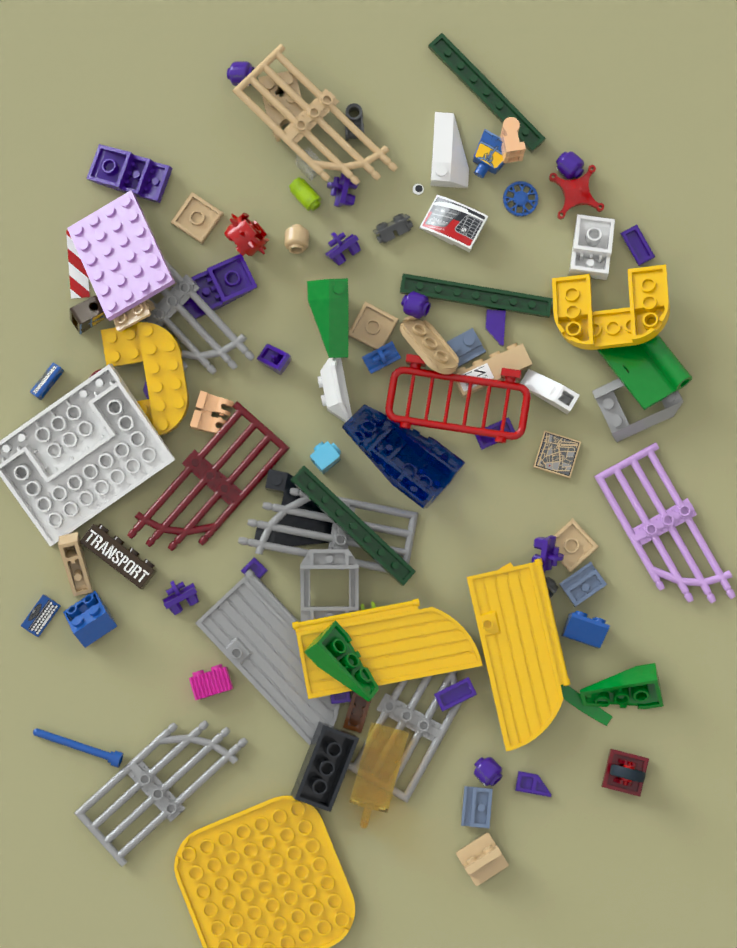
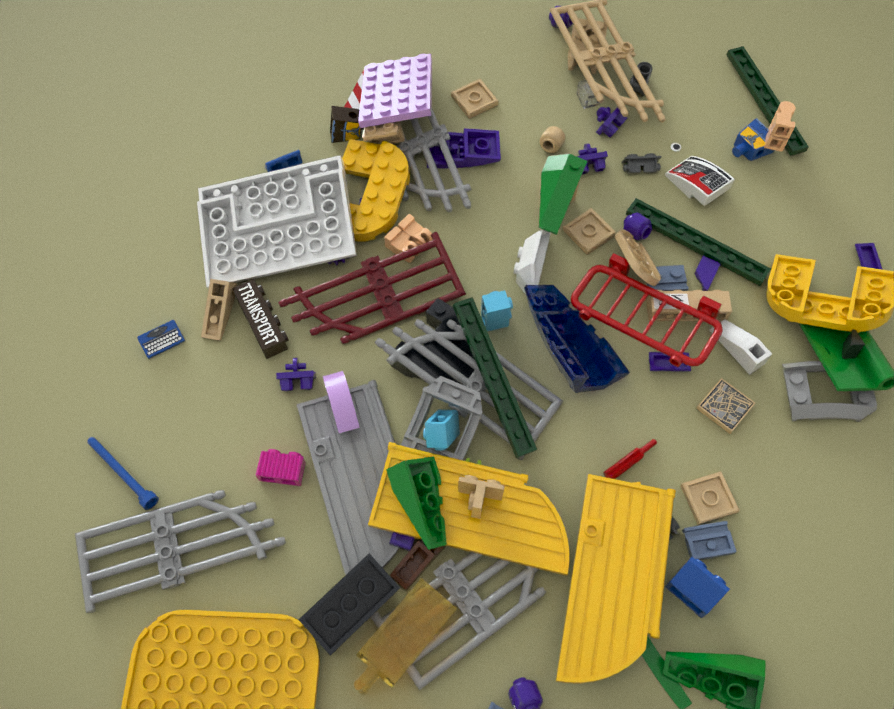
camera: 25 degrees right, 20 degrees down
blue slope [63,591,117,648] -> none
dark purple slope [86,144,173,203] -> none
red brick [224,213,269,256] -> none
dark purple tile [241,557,268,580] -> none
dark purple slope [257,344,291,375] -> none
lime head [289,177,321,211] -> none
blue hips [362,341,401,374] -> none
white wedge [430,112,469,188] -> none
dark purple tile [434,677,477,712] -> none
blue wheel [503,181,538,217] -> none
dark purple hips [531,535,564,573] -> none
red piece [549,165,604,220] -> none
dark purple head [556,151,584,180] -> none
white slope [569,214,615,280] -> none
lavender piece [594,442,736,603] -> none
none -> lavender arch [323,371,360,433]
none -> medium azure brick [423,409,460,451]
none -> tan bracket [458,475,505,519]
none -> red axle [603,439,657,479]
none -> pearl dark grey slope [842,330,865,359]

